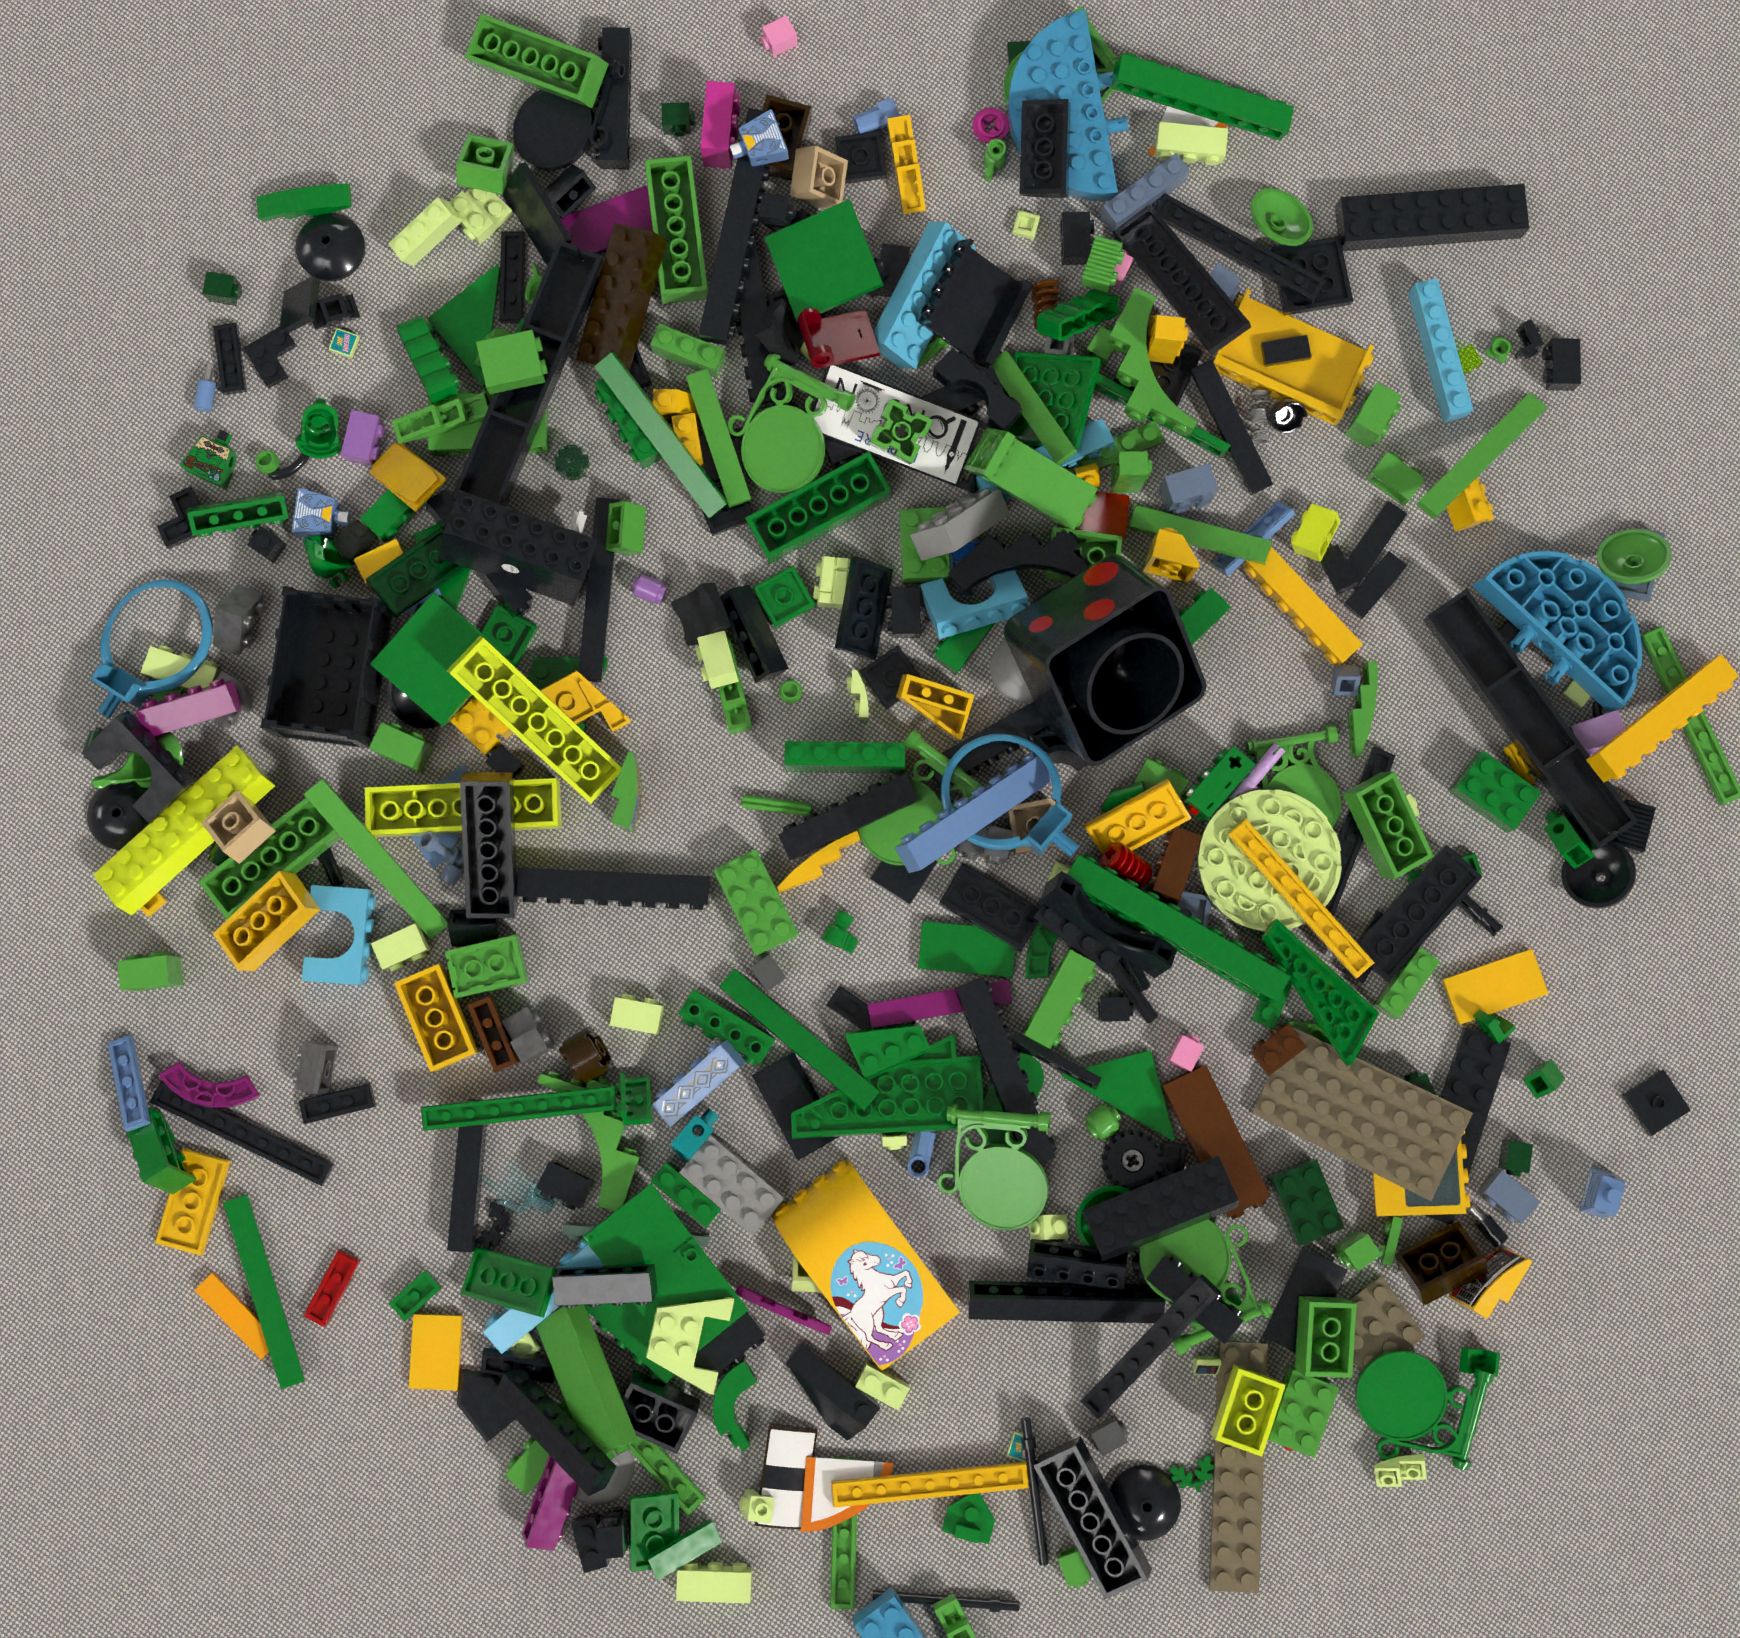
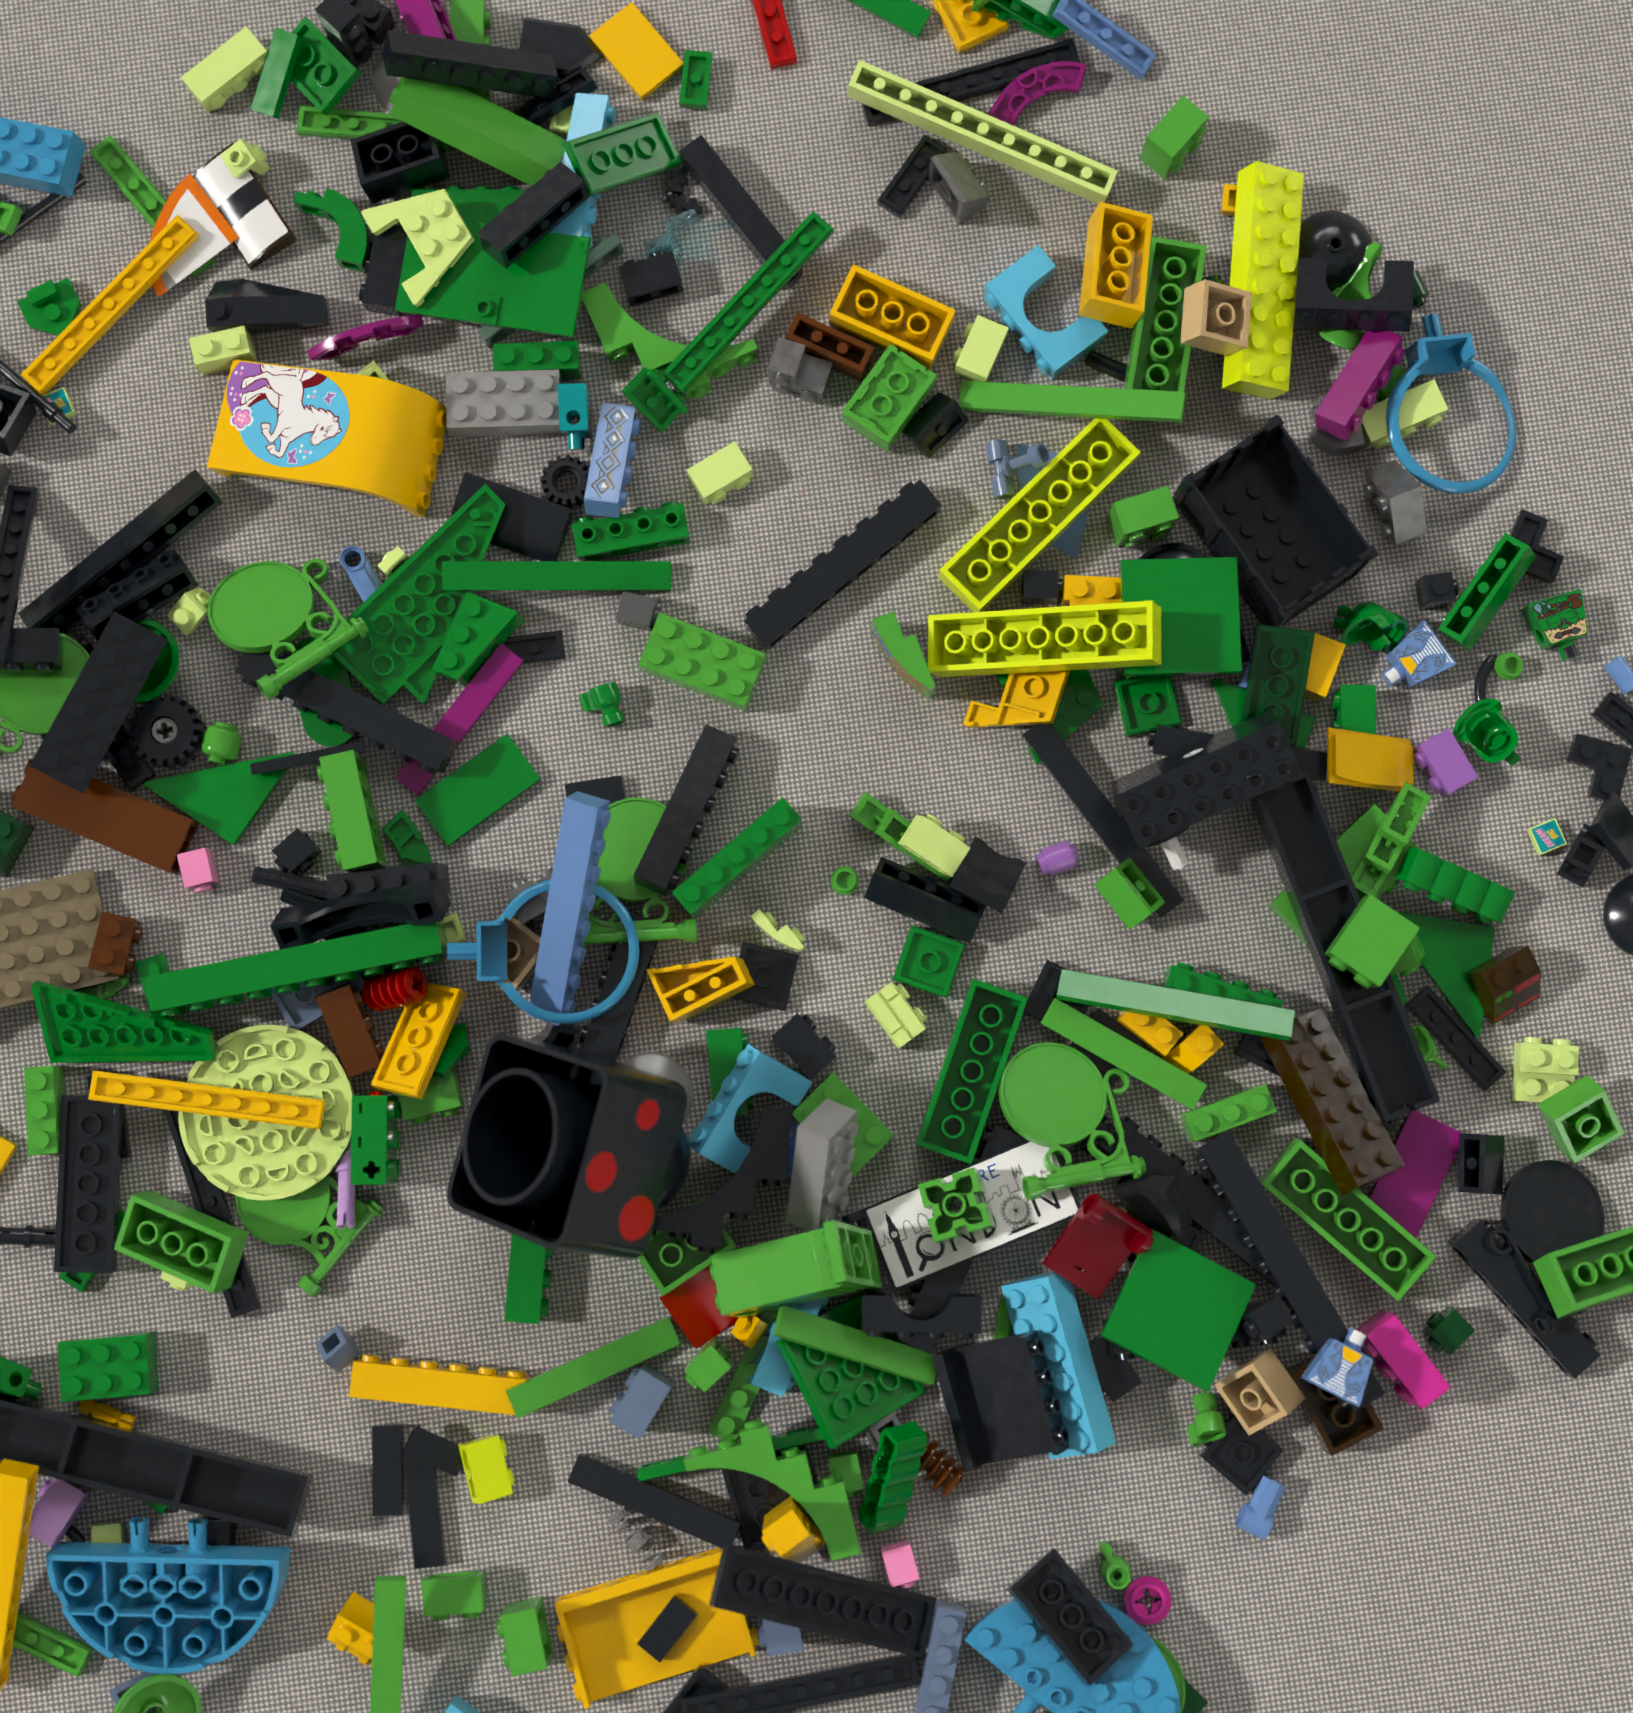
camera: 145 degrees right, 0 degrees up
pearl dark grey brick [334,519,375,562] -> none
yellowish green brick [388,197,463,266] -> none
black brick [460,772,518,918] -> none
black tile [503,162,573,266] -> none
clear green brick [555,445,590,481] -> none
dark brown brick [559,1026,613,1083] -> none
bright green axle [741,795,812,816] -> none
bright pink brick [761,15,798,57] -> none
yellow slope [777,831,861,893] -> none
black plate [835,556,893,660] -> none
yellow slope [887,114,926,215] -> none
black tile [939,863,1037,952] -> none
yellowish green tile [1012,210,1040,240] -> none
black brick [1060,212,1094,265] -> none
bright green brick [1081,235,1125,293] -> none
yellow slope [1143,528,1200,584] -> none
medium blue tile [1211,501,1295,576] -> none
black hair [1269,398,1307,433] -> none
bright green slope [1347,661,1378,759] -> none
none -> black tyre [541,455,589,510]
none -> yellowish green brick [847,60,1118,204]
none -> bright green piece [1187,1392,1226,1447]
none -> dark brown slope [1465,946,1541,1025]

